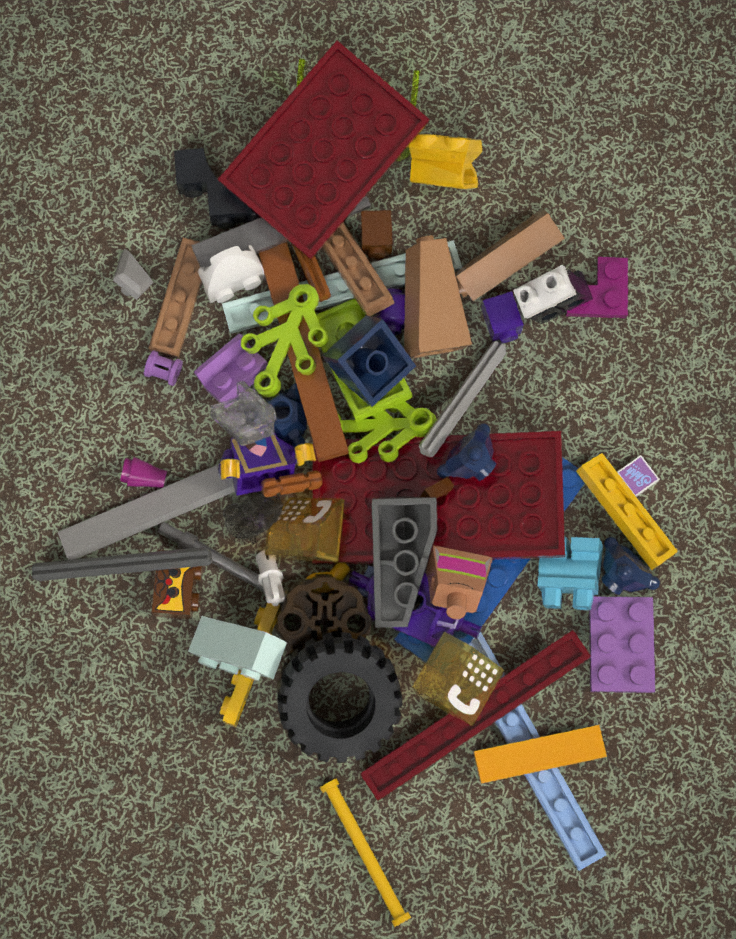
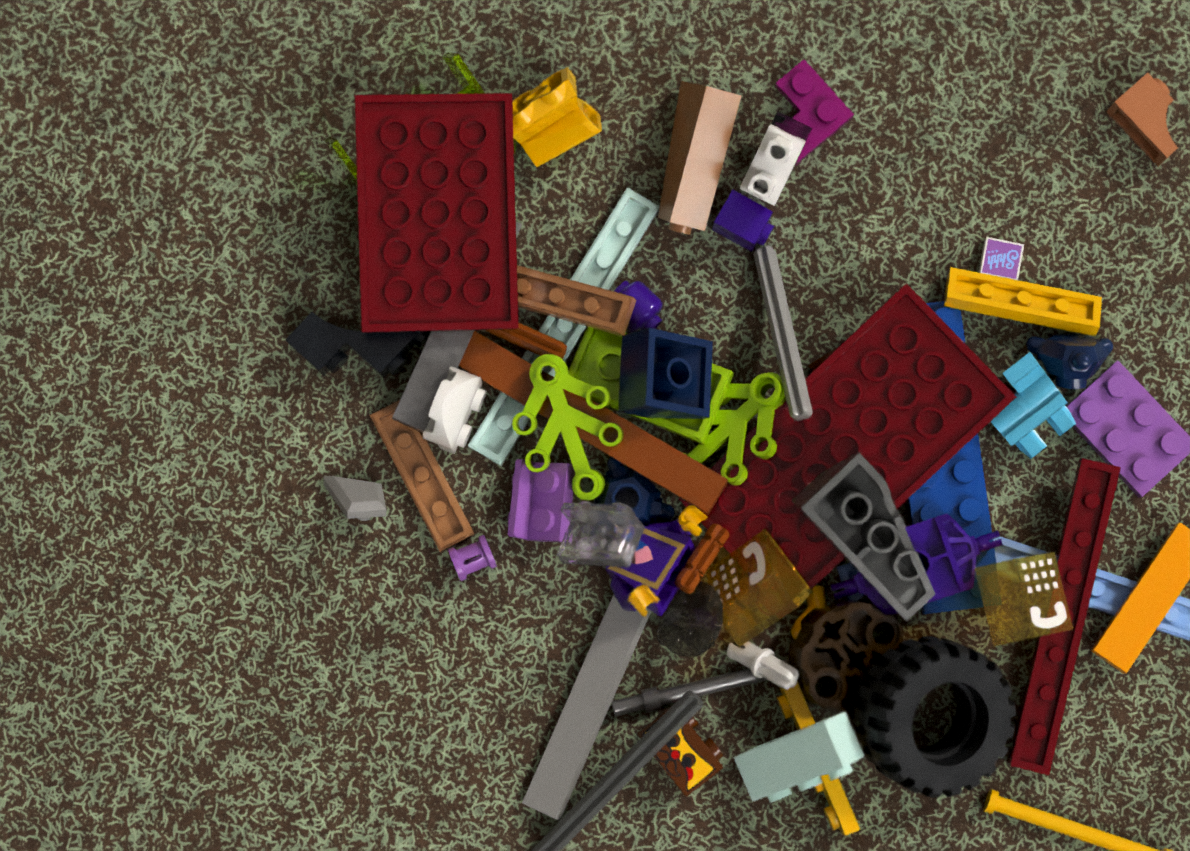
camera: 40 degrees left, 5 degrees up
magenta cone [120,457,167,488] -> none
reddish brown brick [361,210,392,259] -> none
medium nougat slope [404,235,472,359] -> none
reddish brown tile [420,477,454,499] -> none
nougat torso [426,545,492,619] -> none
dark blue rock [437,423,497,481] -> none

